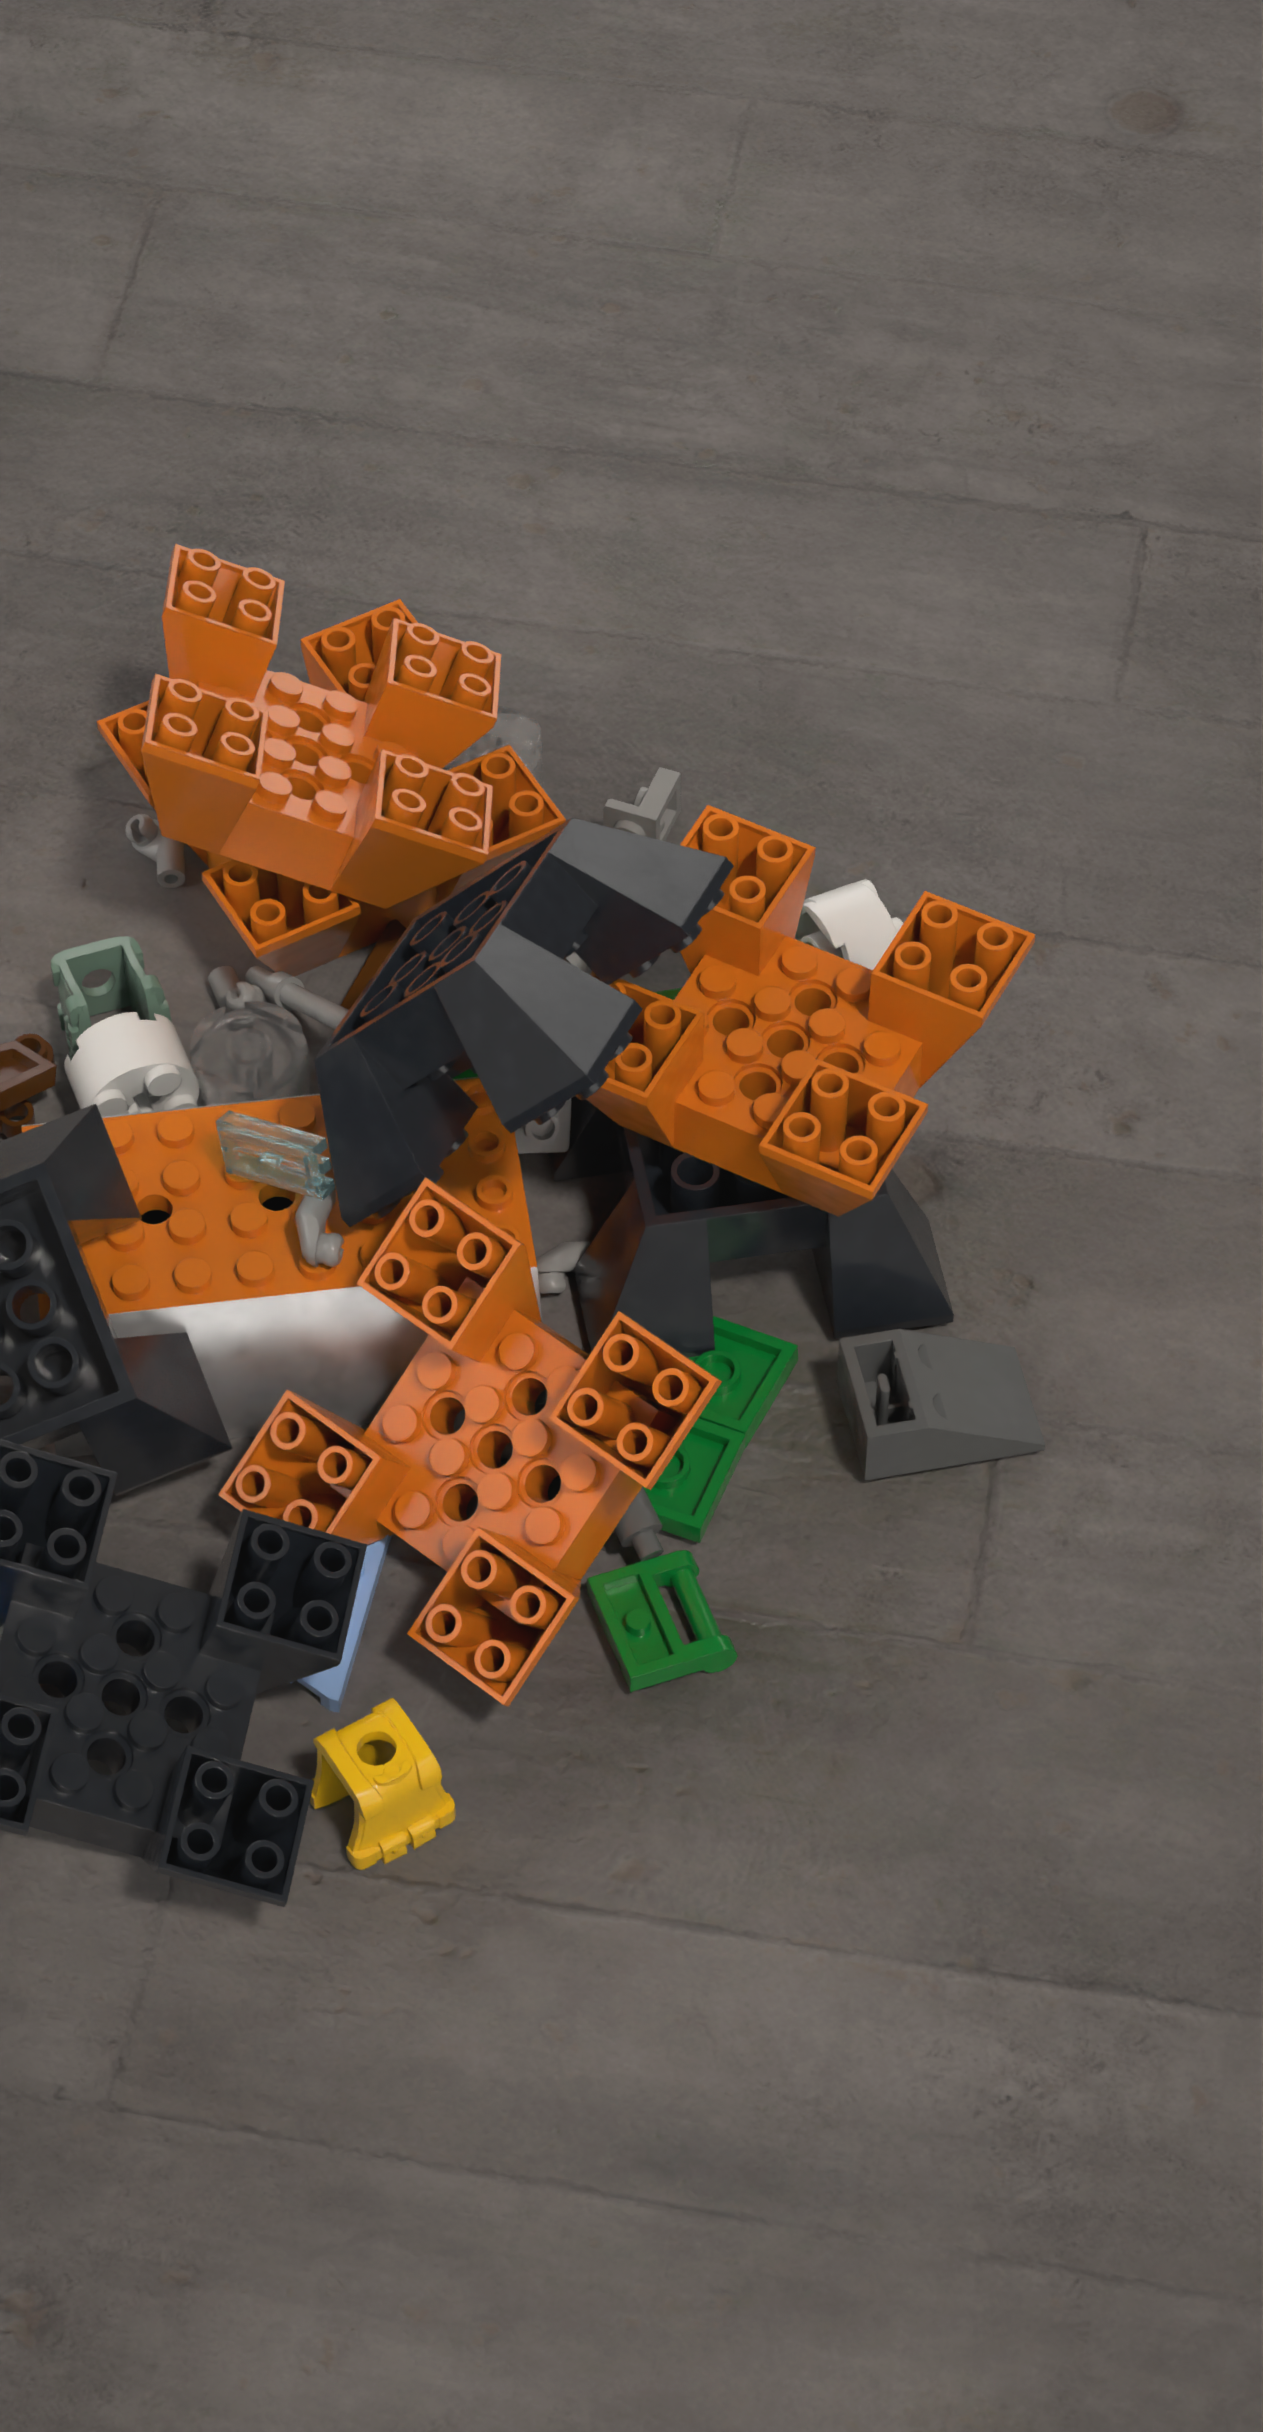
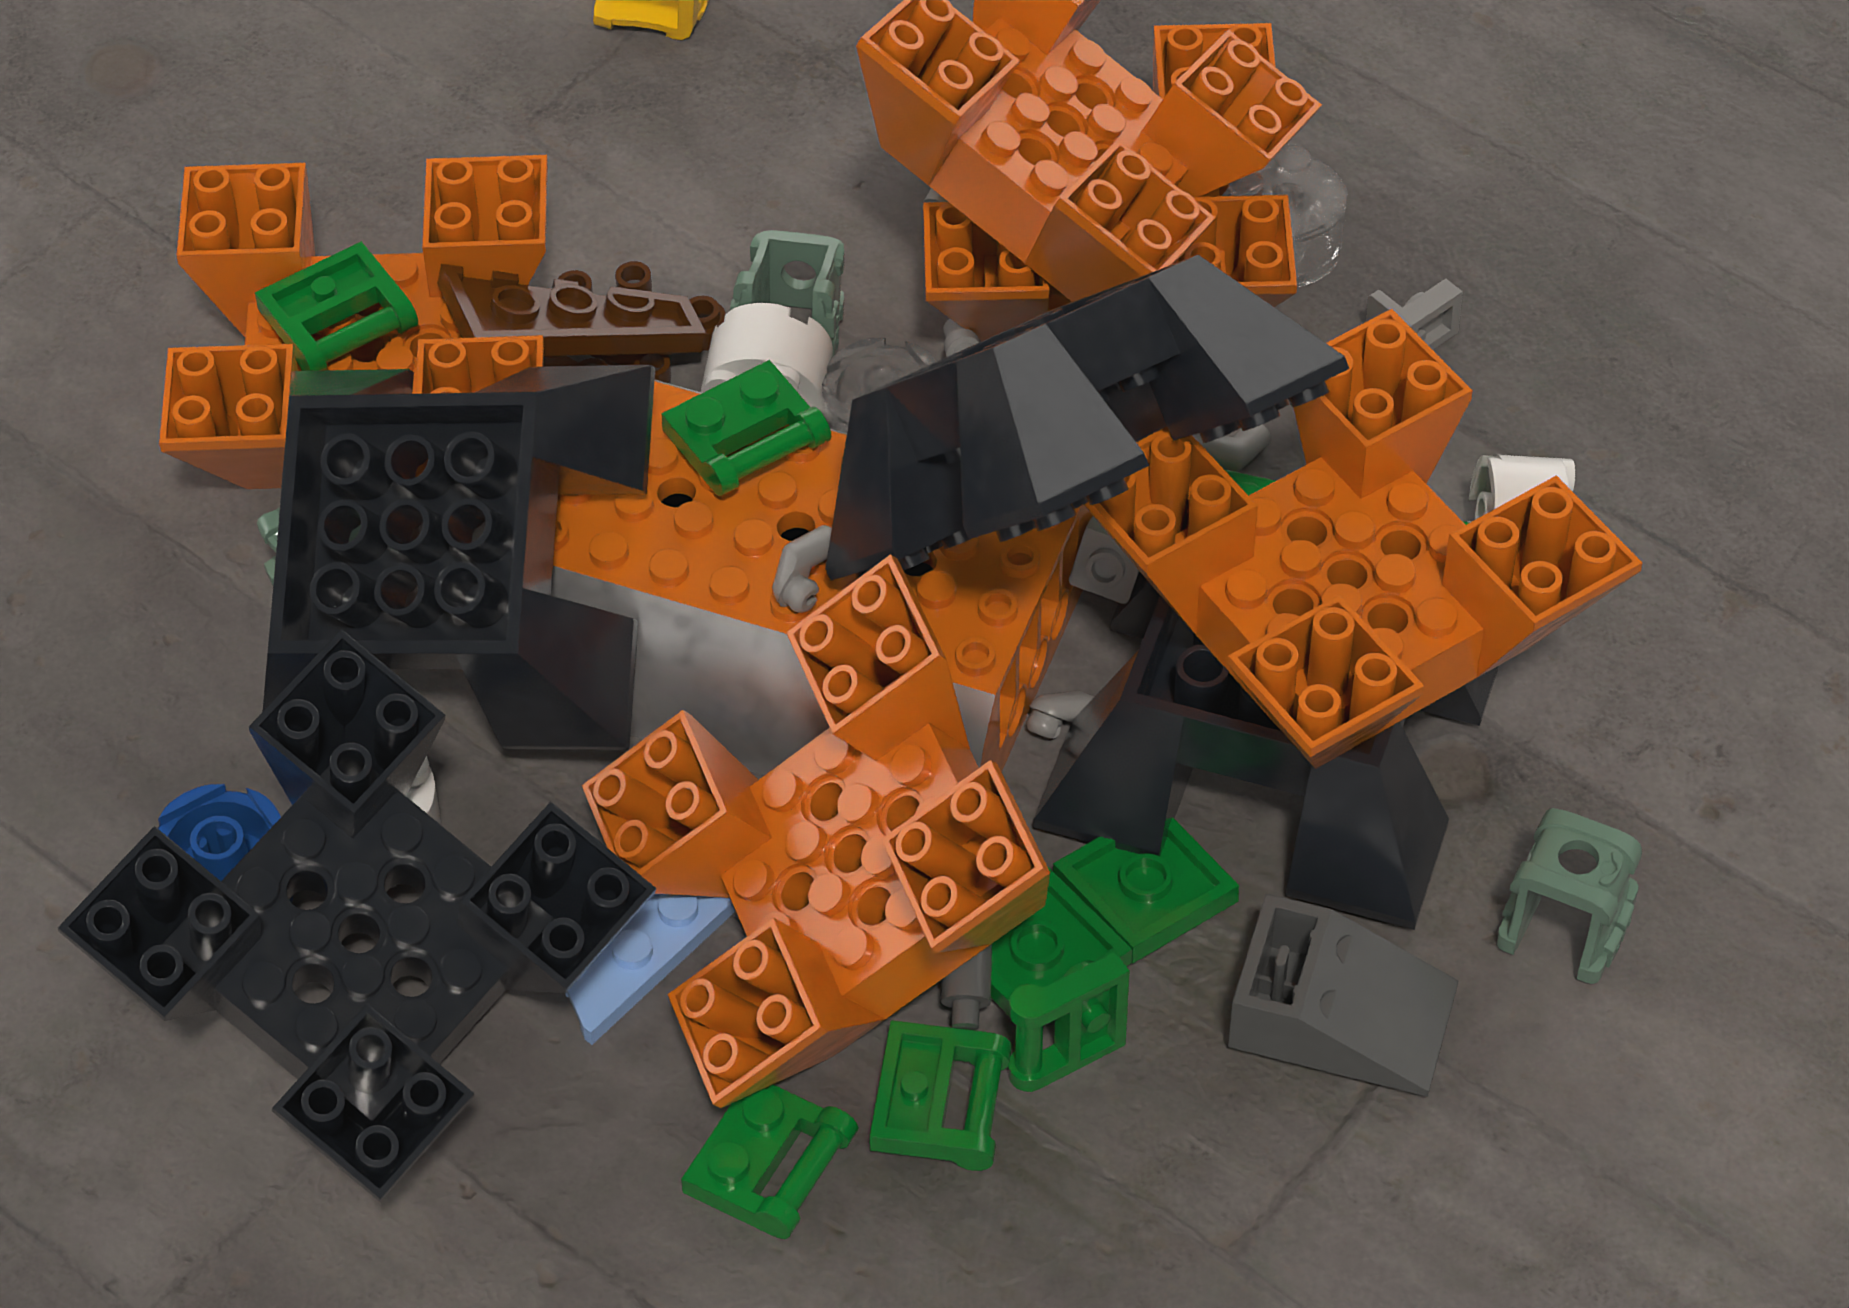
camera: 30 degrees right, 0 degrees up
light grey arm [208,966,265,1023] -> none
clear light blue tile [216,1110,336,1200] -> none
yellow piece [310,1698,456,1870] -> none
none -> green plate [661,359,832,496]
none -> green plate [681,1085,859,1239]
none -> green plate [1008,951,1130,1092]
none -> sand green piece [1497,808,1642,984]

